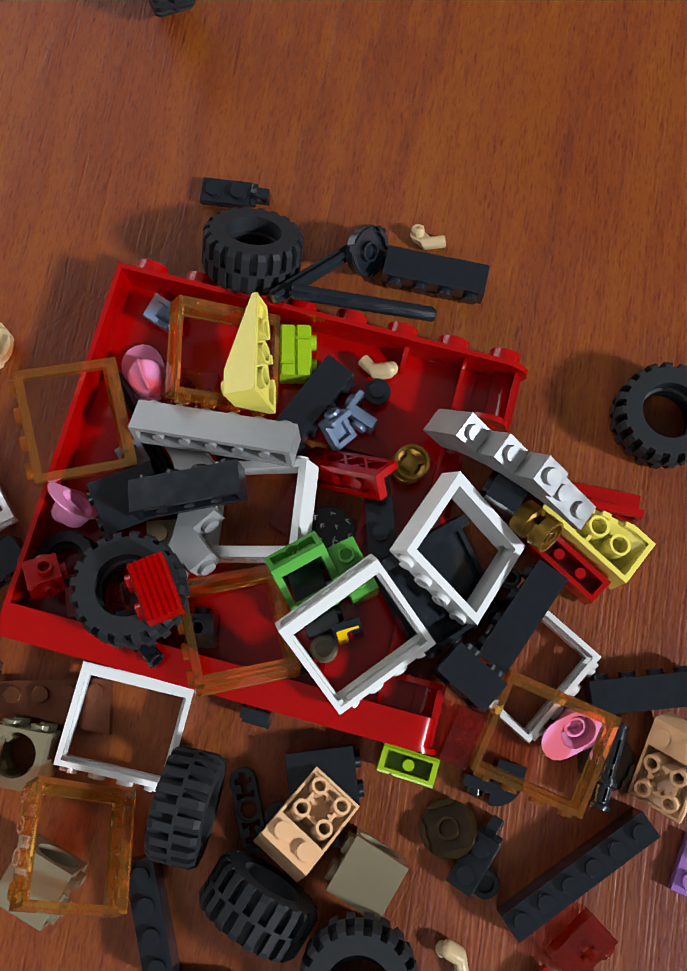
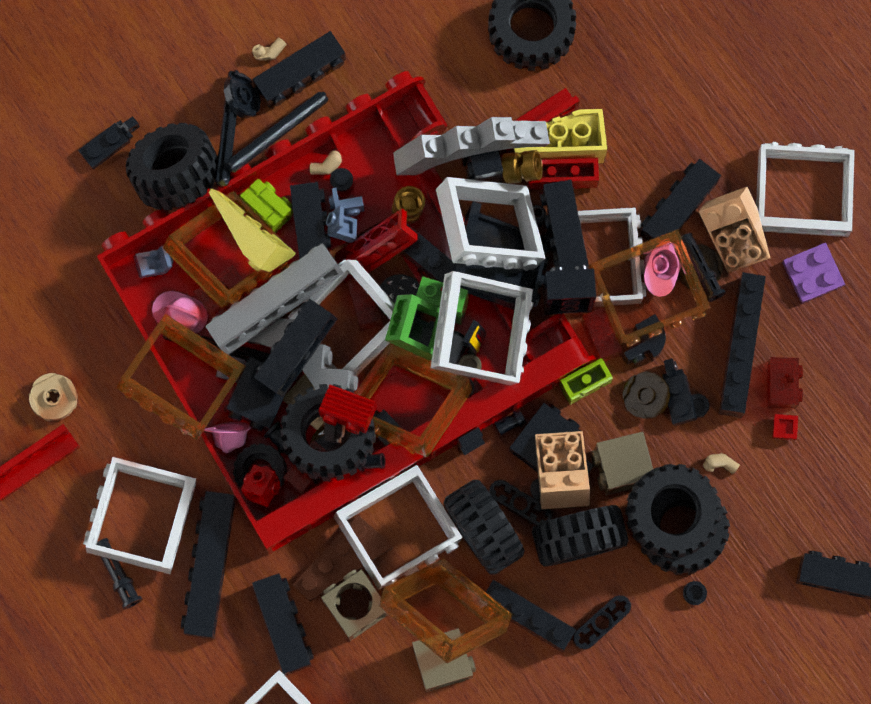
camera: 50 degrees left, 0 degrees up
none -> black pin [494,410,526,435]

